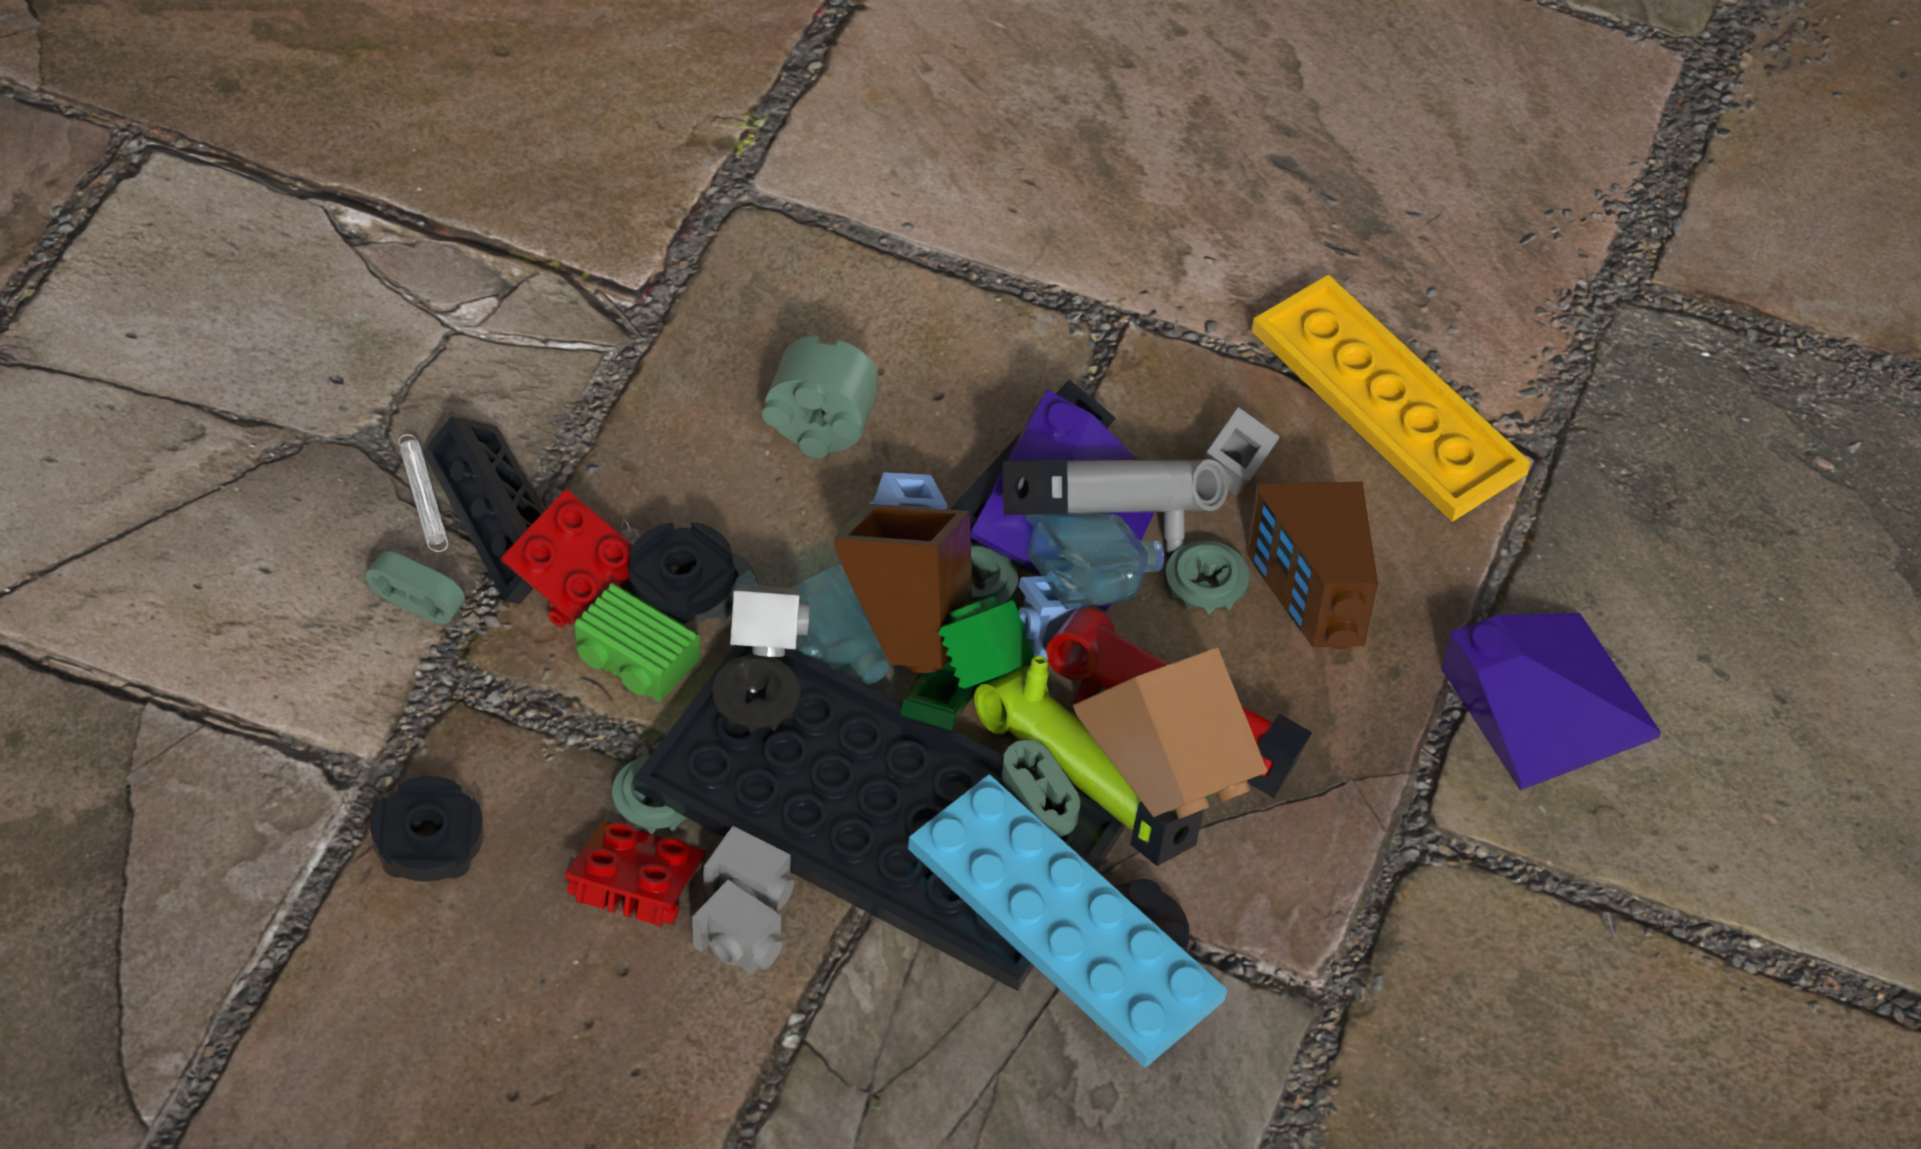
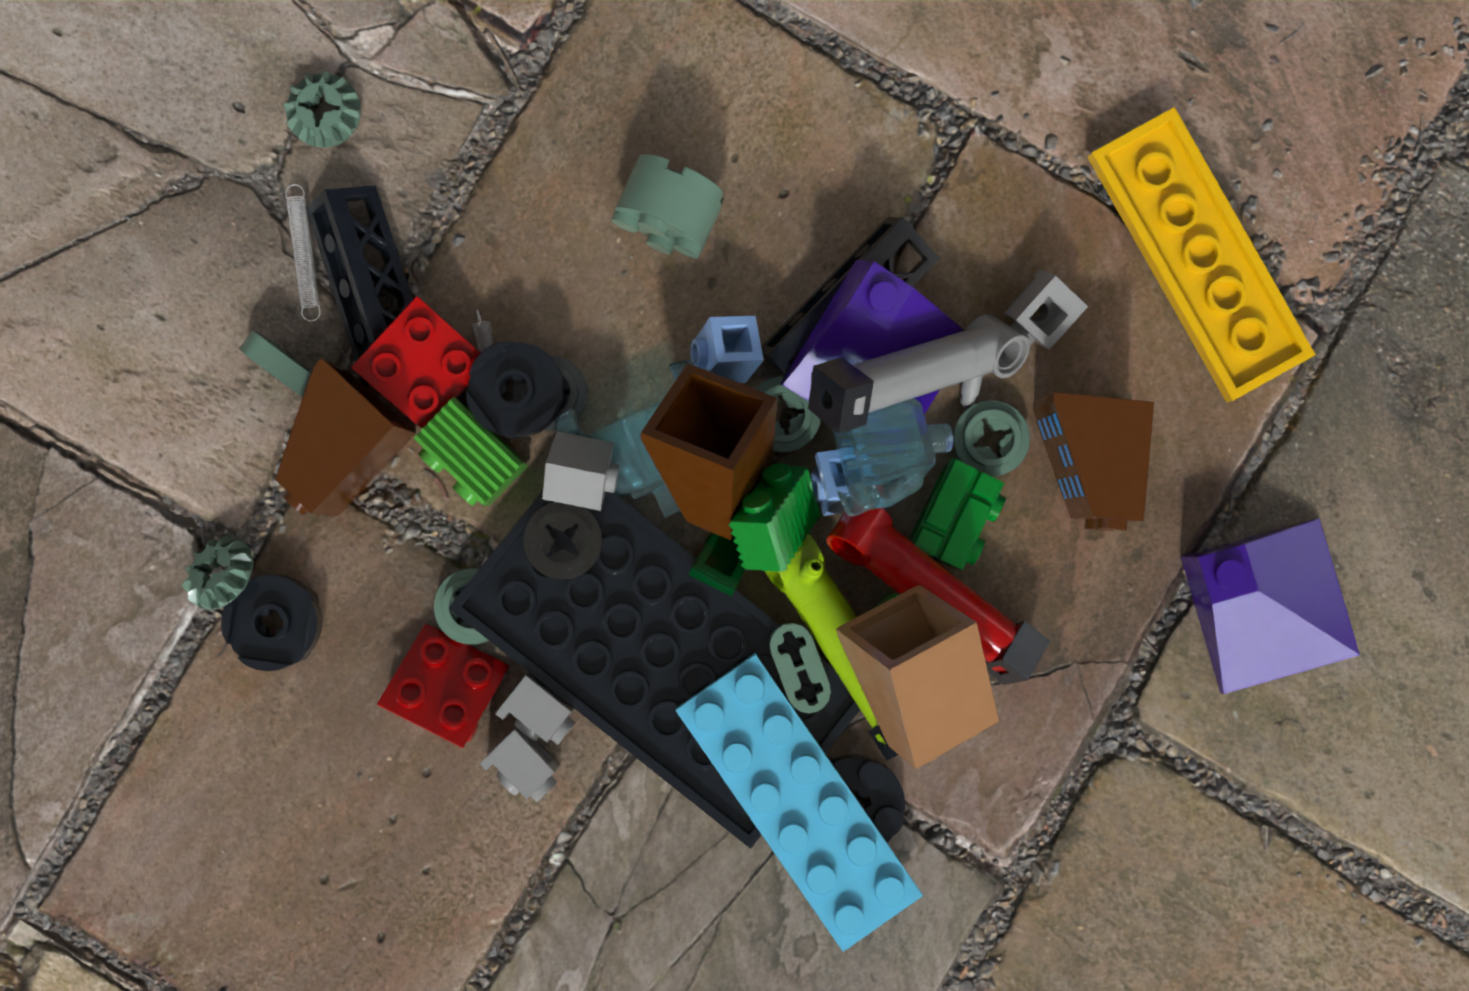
camera: 15 degrees right, 35 degrees up
none -> sand green gear [182,535,253,610]
none -> reddish brown slope [275,358,416,516]
none -> sand green gear [283,70,361,148]
none -> green brick [909,458,1006,570]

